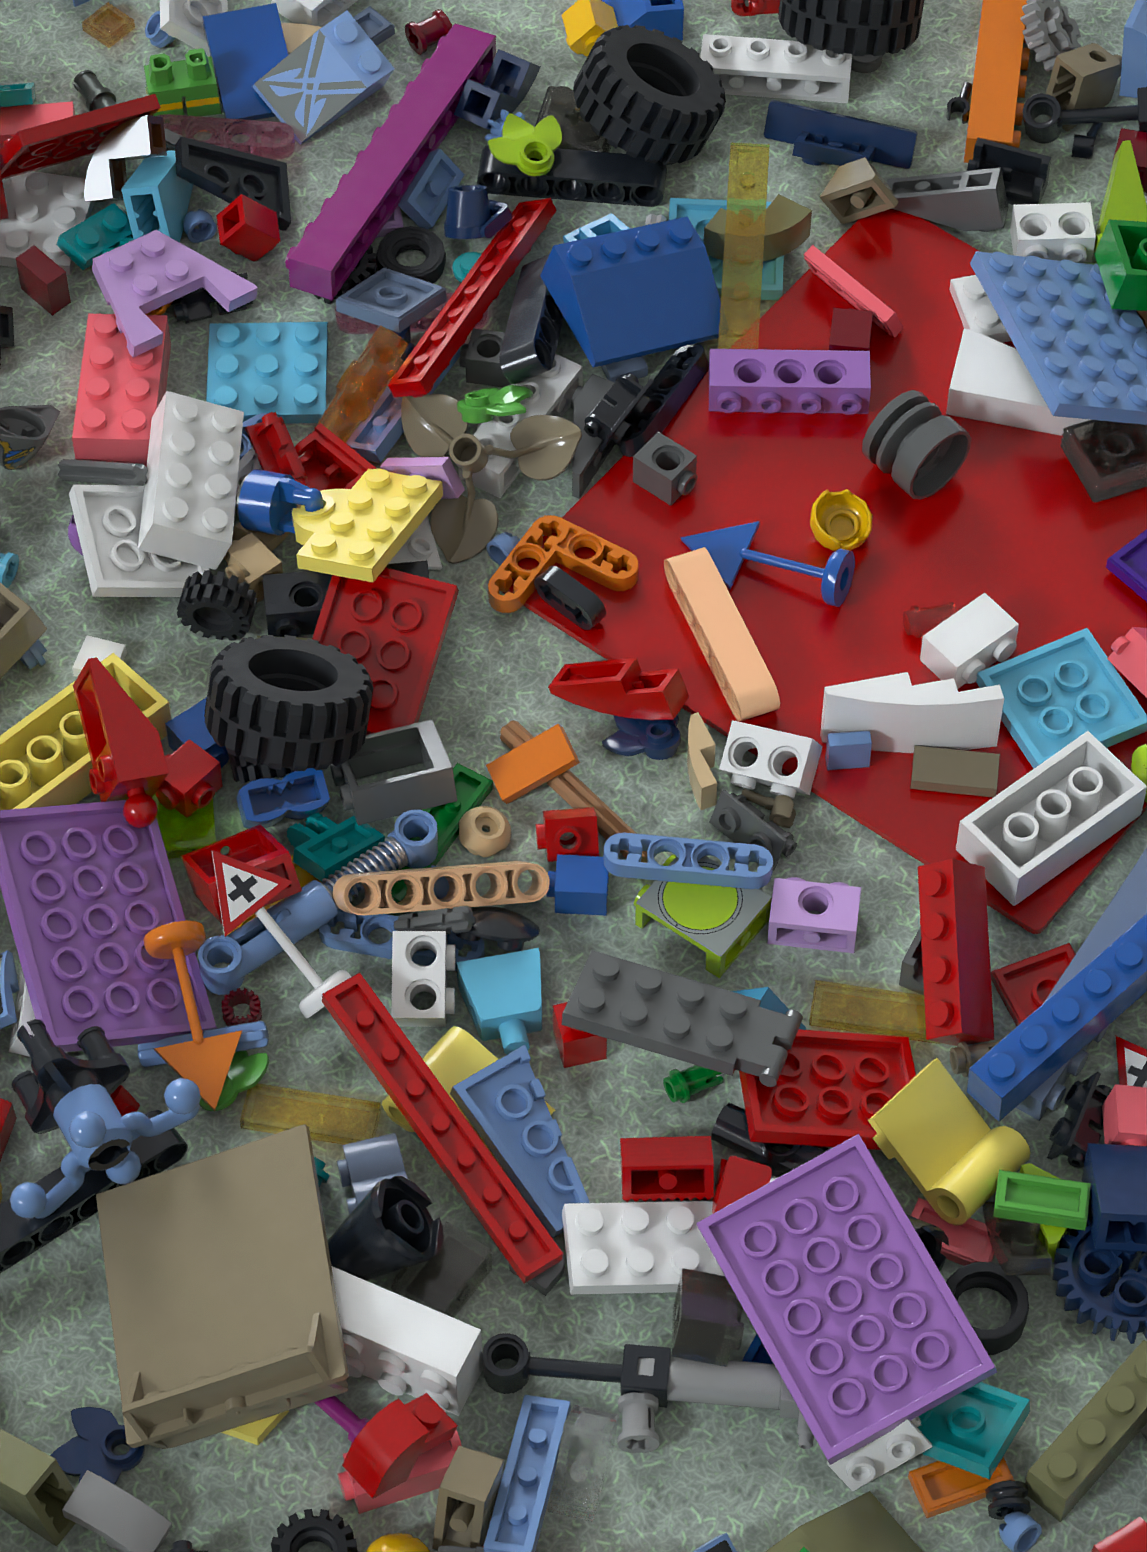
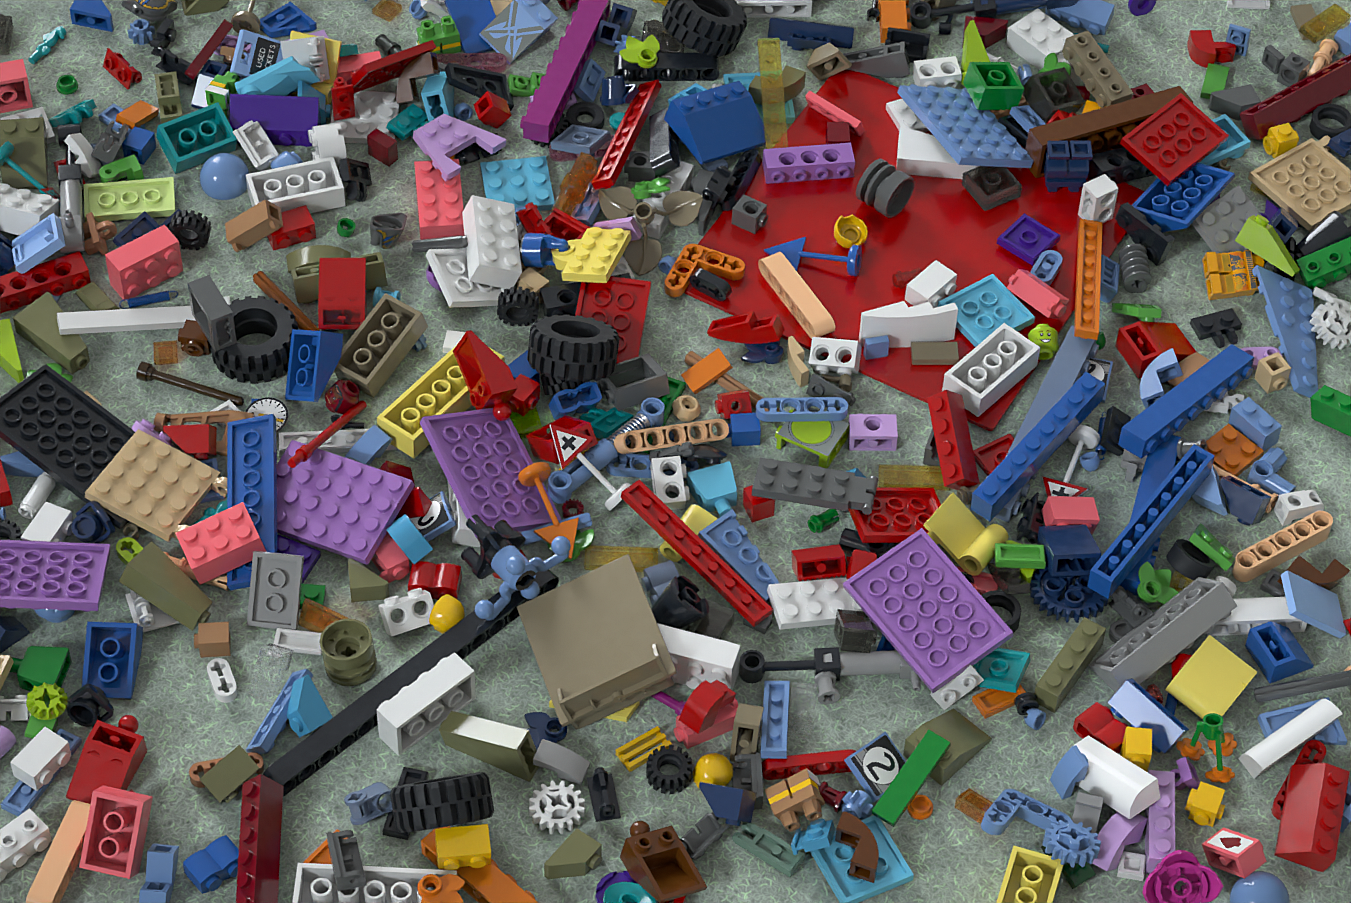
camera: 10 degrees left, 5 degrees down
none -> bright green slope [507,72,546,97]
none -> yellow tile [615,726,672,772]

